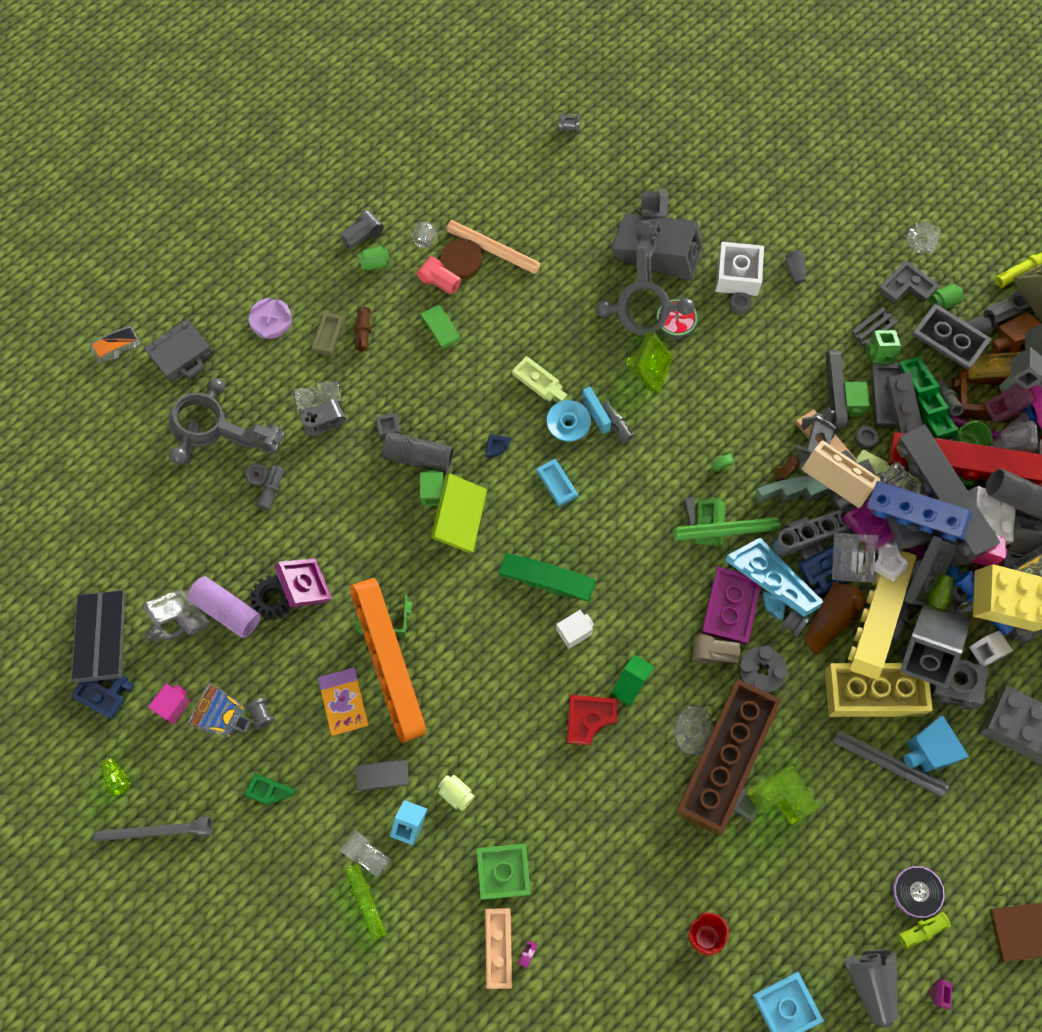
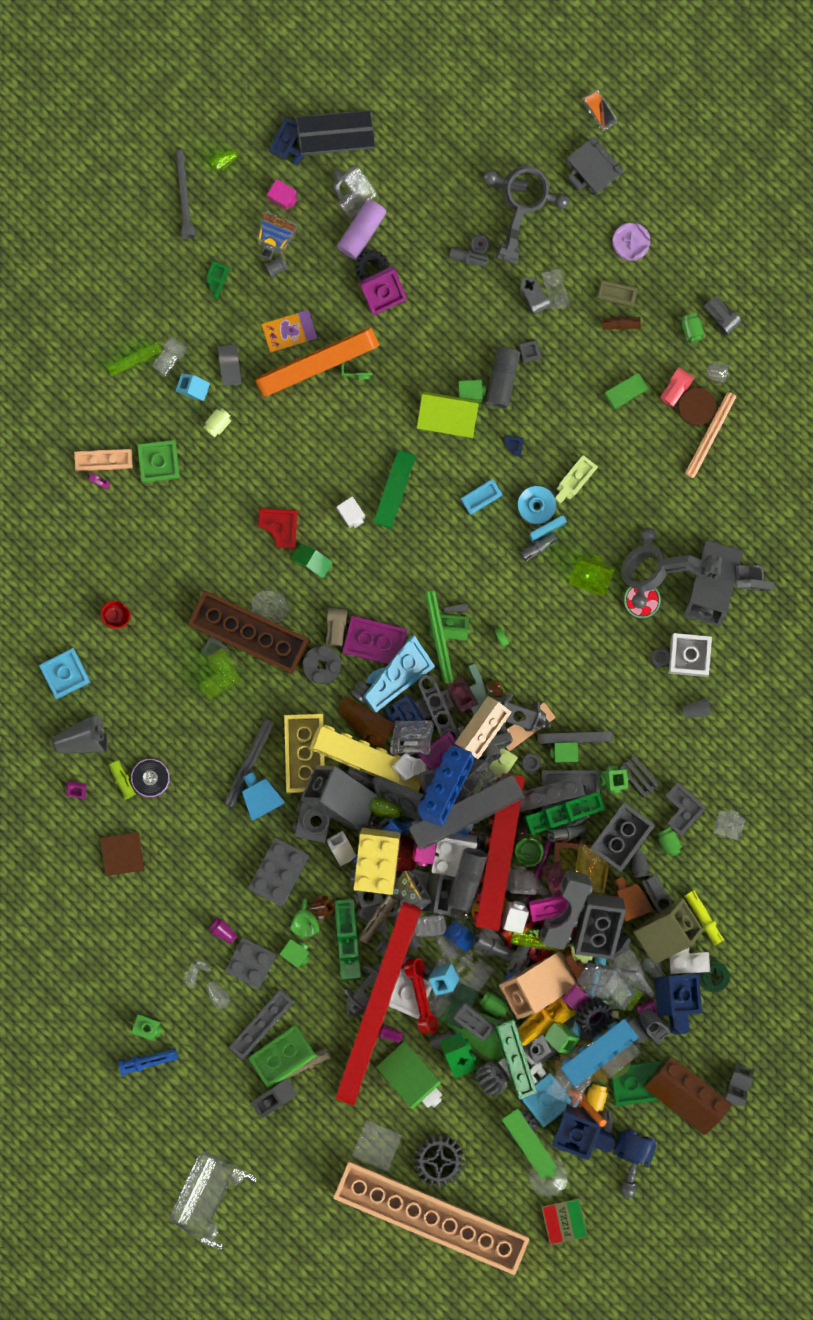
camera: 85 degrees right, 15 degrees up
none -> clear pink slope [446,677,478,713]

